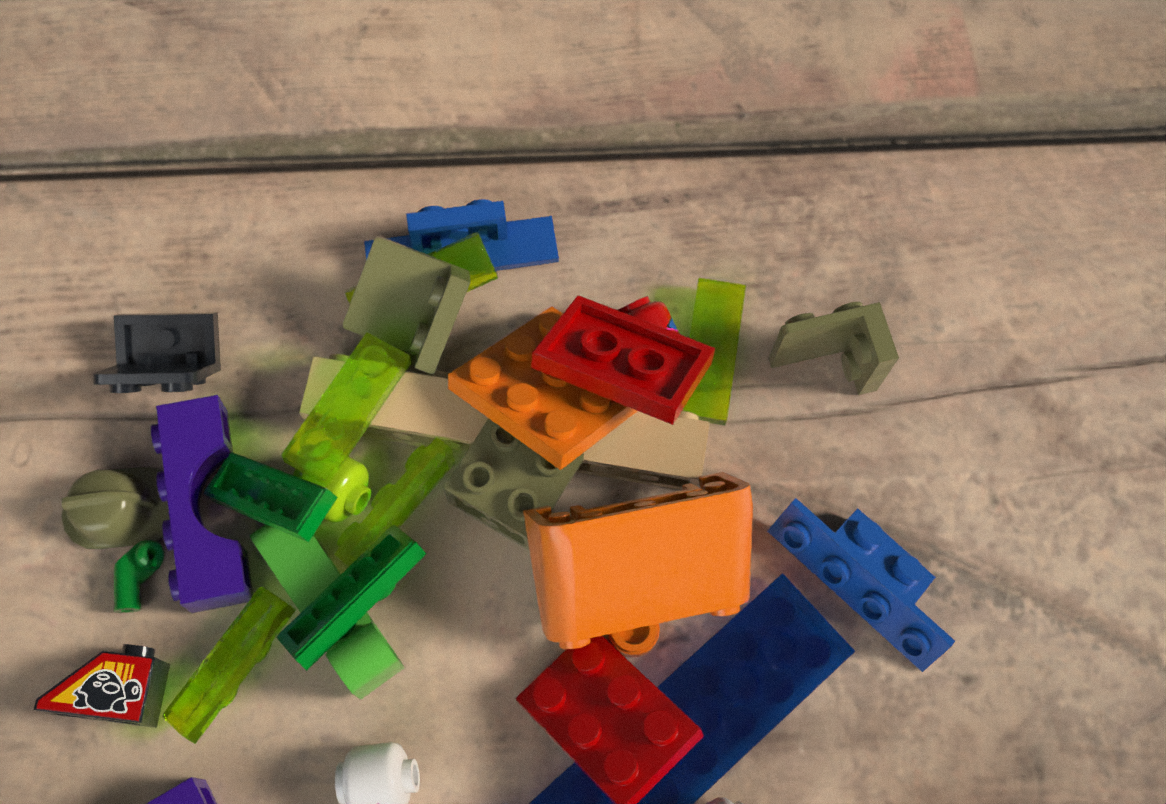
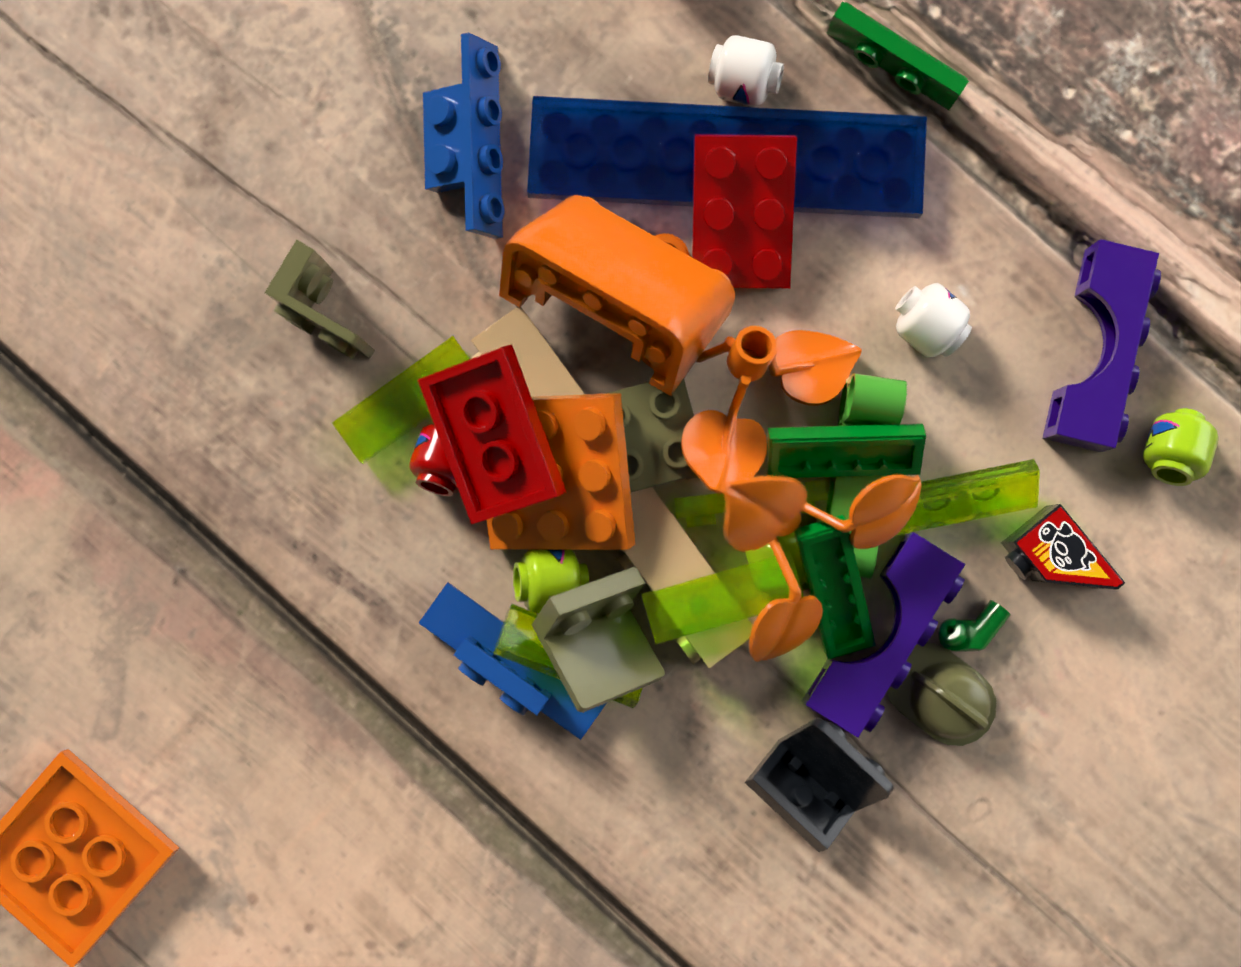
camera: 130 degrees left, 15 degrees up
none -> lime head [513,549,589,614]
none -> orange plant [632,326,862,494]
none -> orange plant [724,475,922,662]

